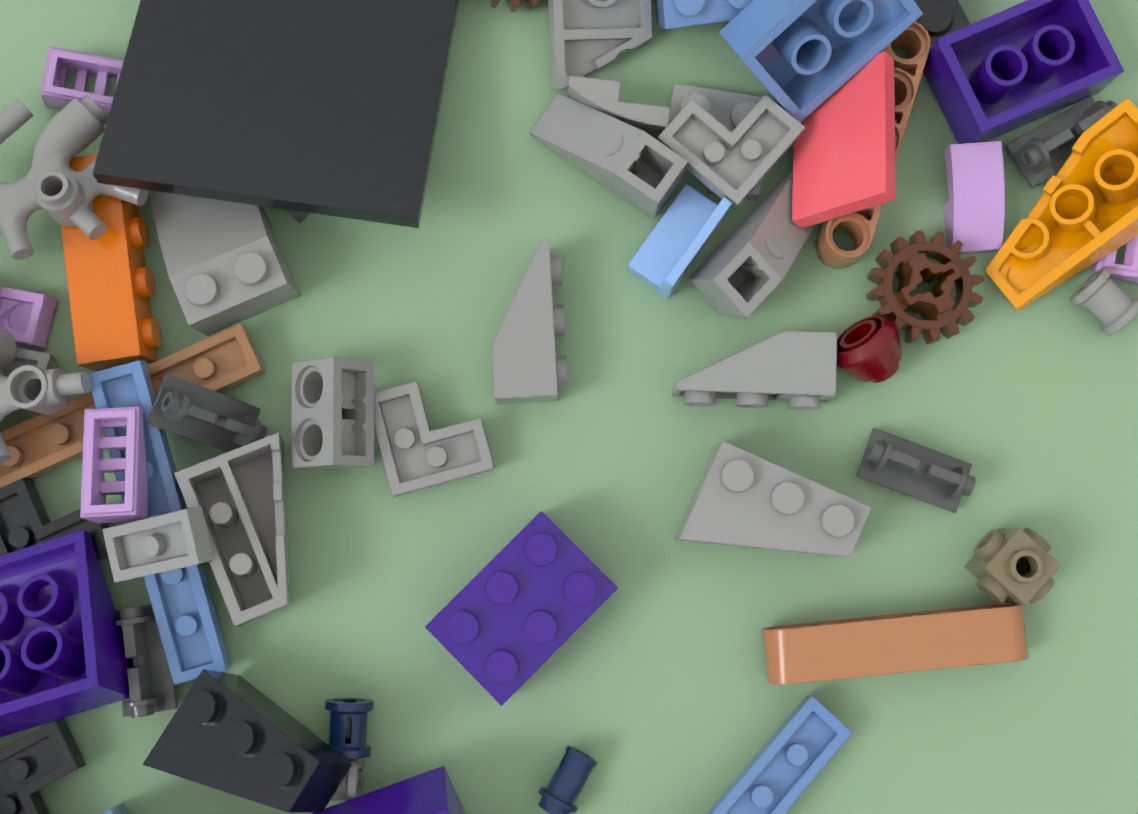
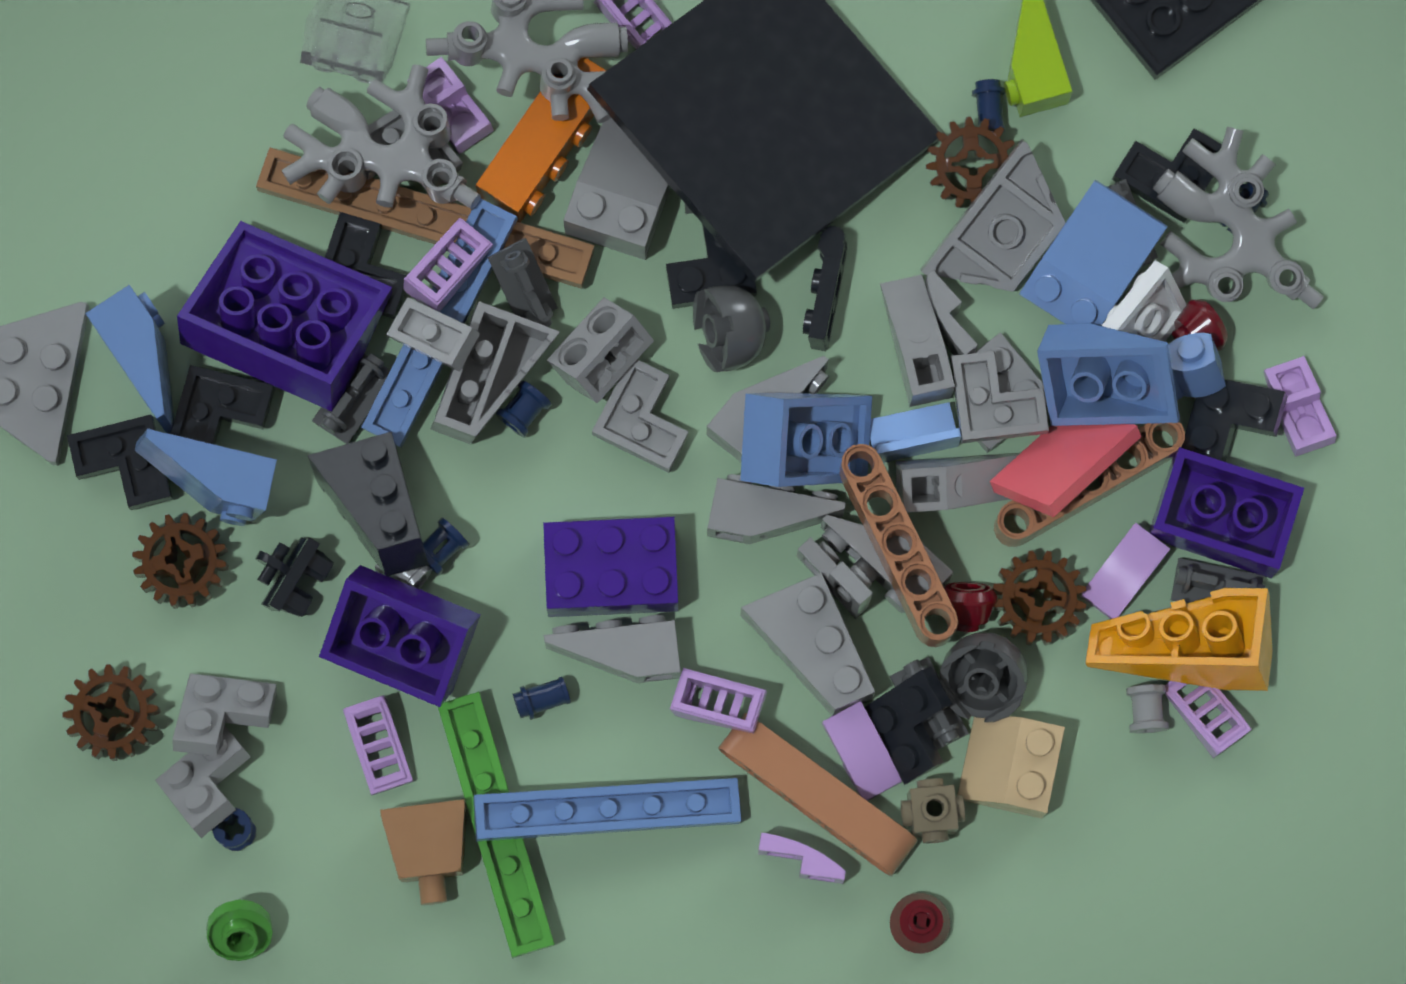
camera: 40 degrees right, 5 degrees down
none -> dark blue bush [496,380,552,438]
none -> light grey slope [544,615,681,683]
none -> black plate [666,224,757,309]
none -> lavender slope [670,668,767,734]
none -> dark grey cylinder [693,285,770,372]
none -> light grey slope [707,474,846,544]
none -> medium blue slope [740,393,872,487]
none -> lavender slope [758,832,846,884]
none -> light grey plate [796,537,873,619]
none -> black hinge [803,225,847,351]
none -> lavender slope [822,701,902,801]
none -> nougat beam [839,444,958,647]
none -> black plate [864,666,953,785]
none -> dark red cone [890,893,950,954]
none -> dark grey cylinder [939,633,1028,722]
none -> tan slope [957,716,1065,819]

